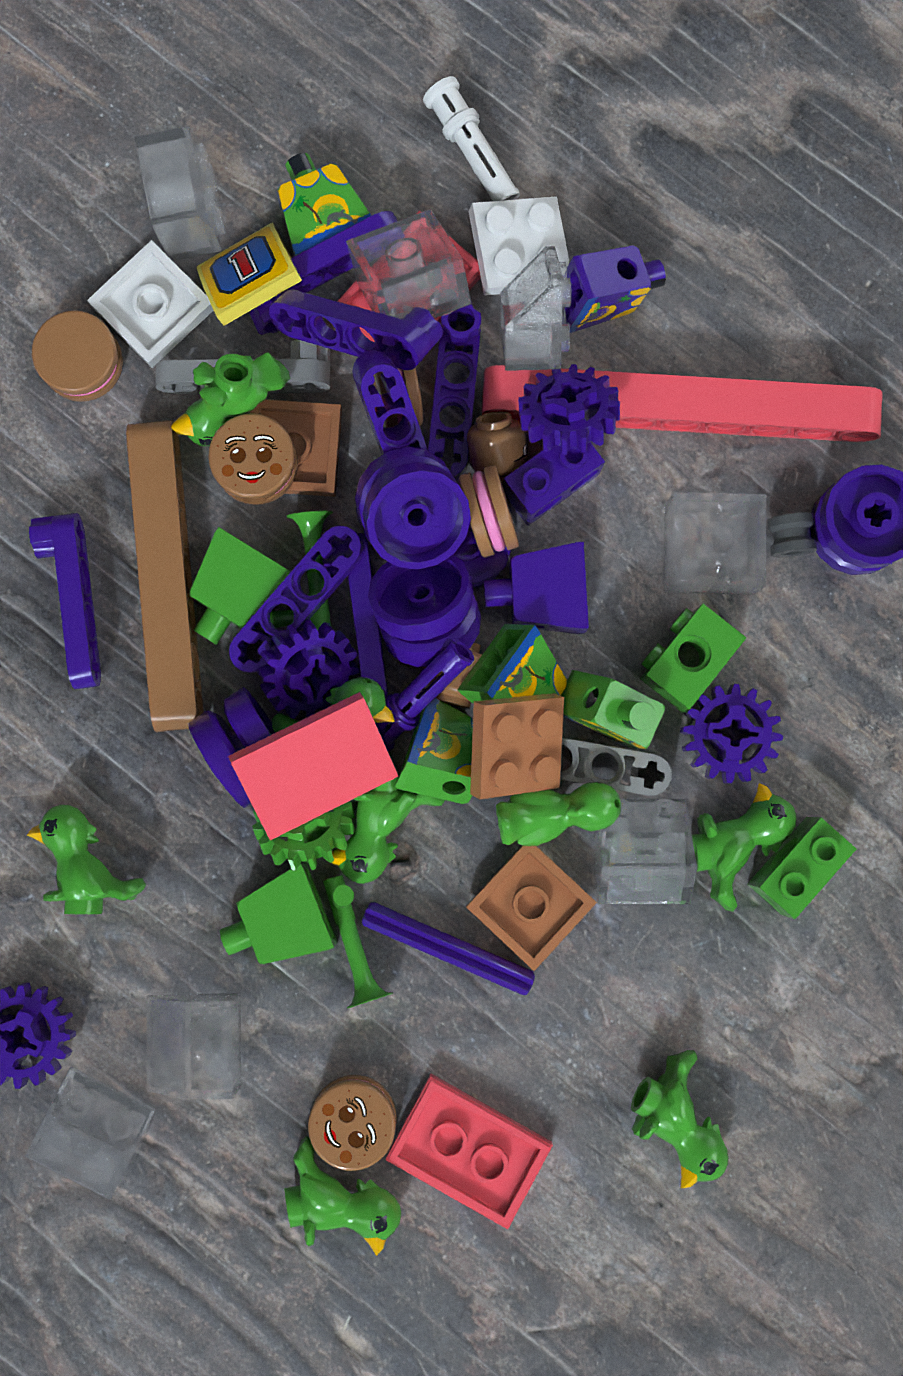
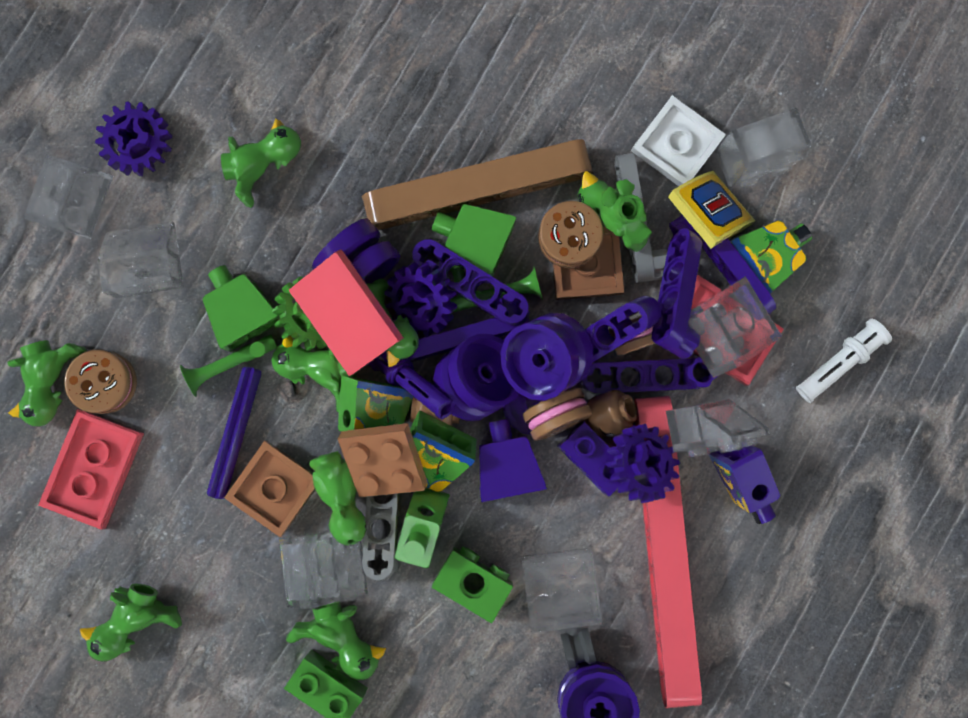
camera: 80 degrees right, 0 degrees up
dark purple beam [29,513,101,689] -> none
medium nougat head [32,311,123,402] -> none
white plate [468,196,570,296] -> none
dark purple gear [680,684,783,784] -> none

